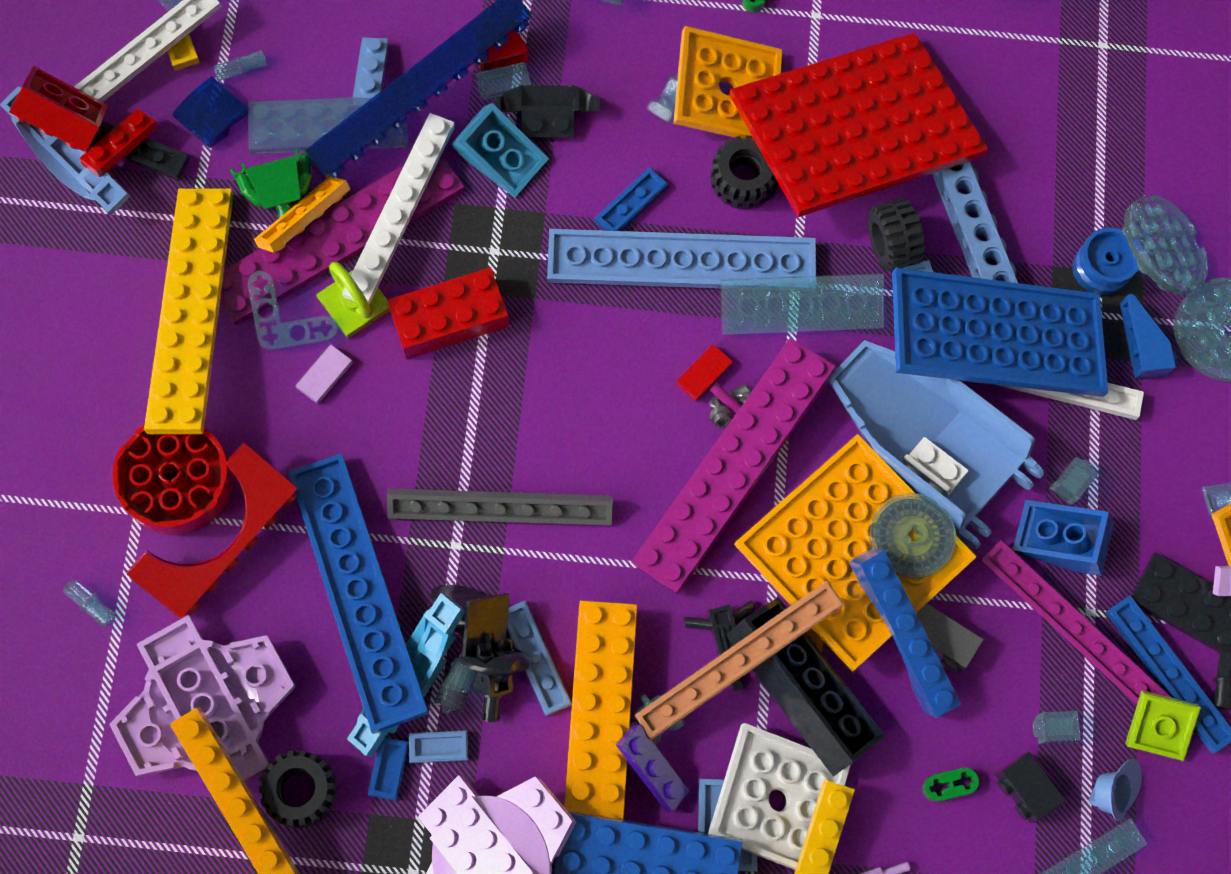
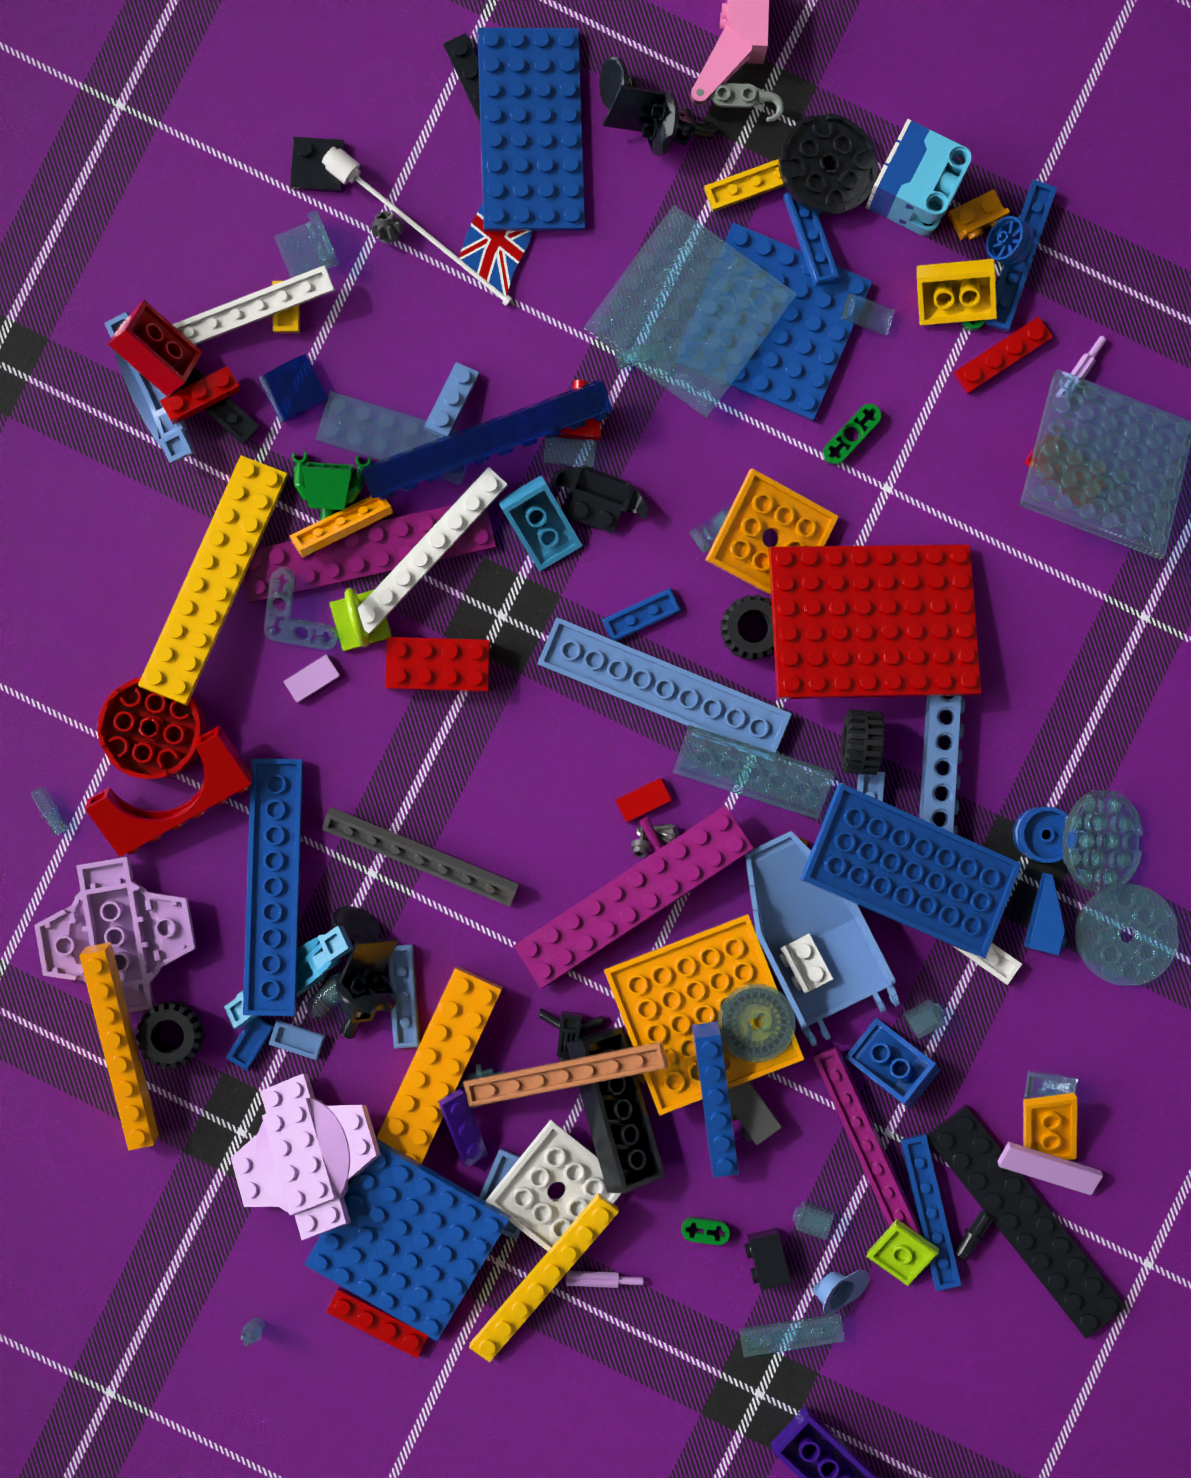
camera: 25 degrees right, 15 degrees up
clear light blue axle [214,50,267,81] -> none

